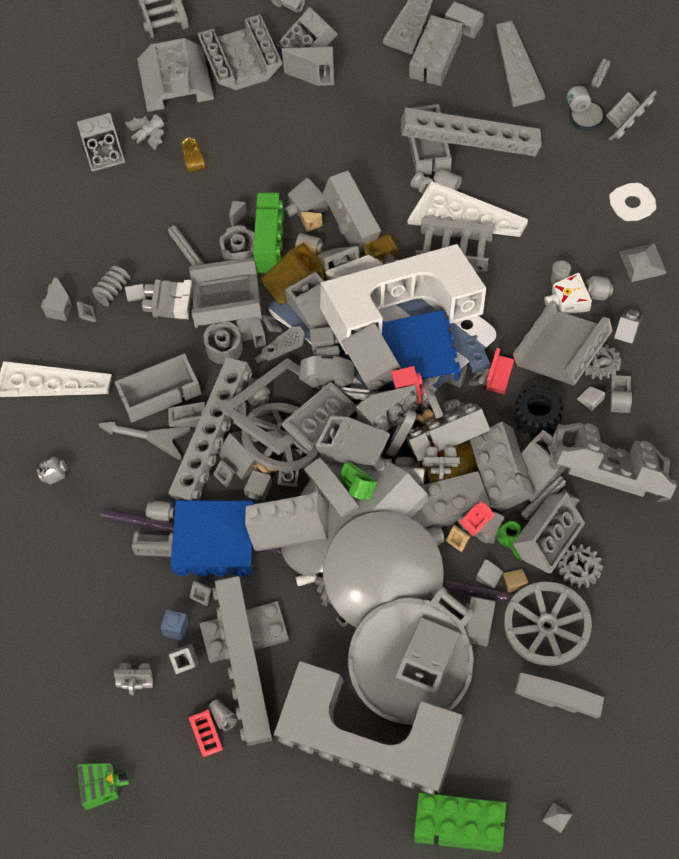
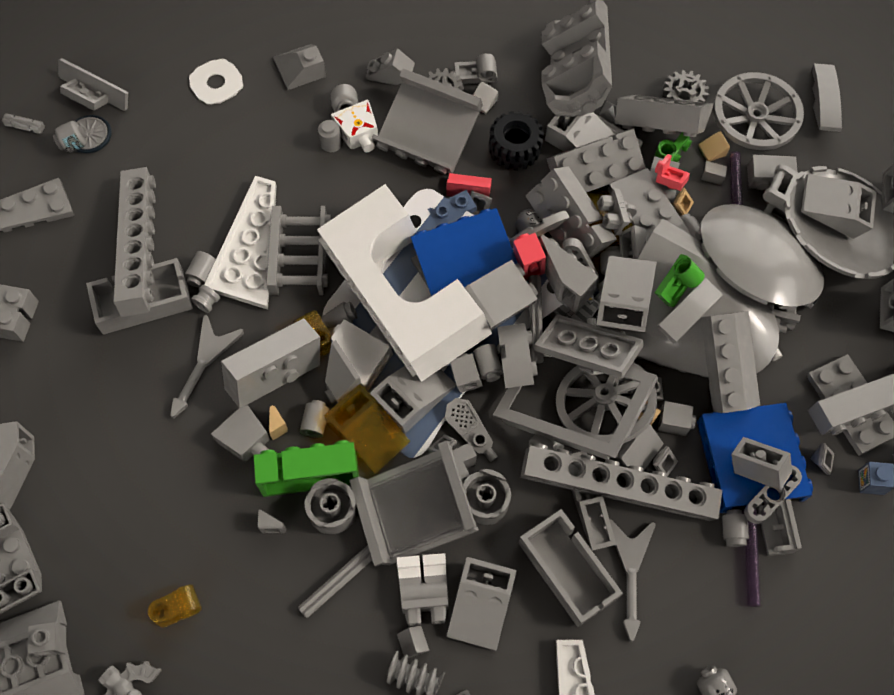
camera: 105 degrees left, 5 degrees up
none -> light grey piece [171,315,244,419]
none -> light grey slope [447,557,517,651]
none -> light grey brick [731,437,792,490]
none -> light grey beam [744,465,802,524]

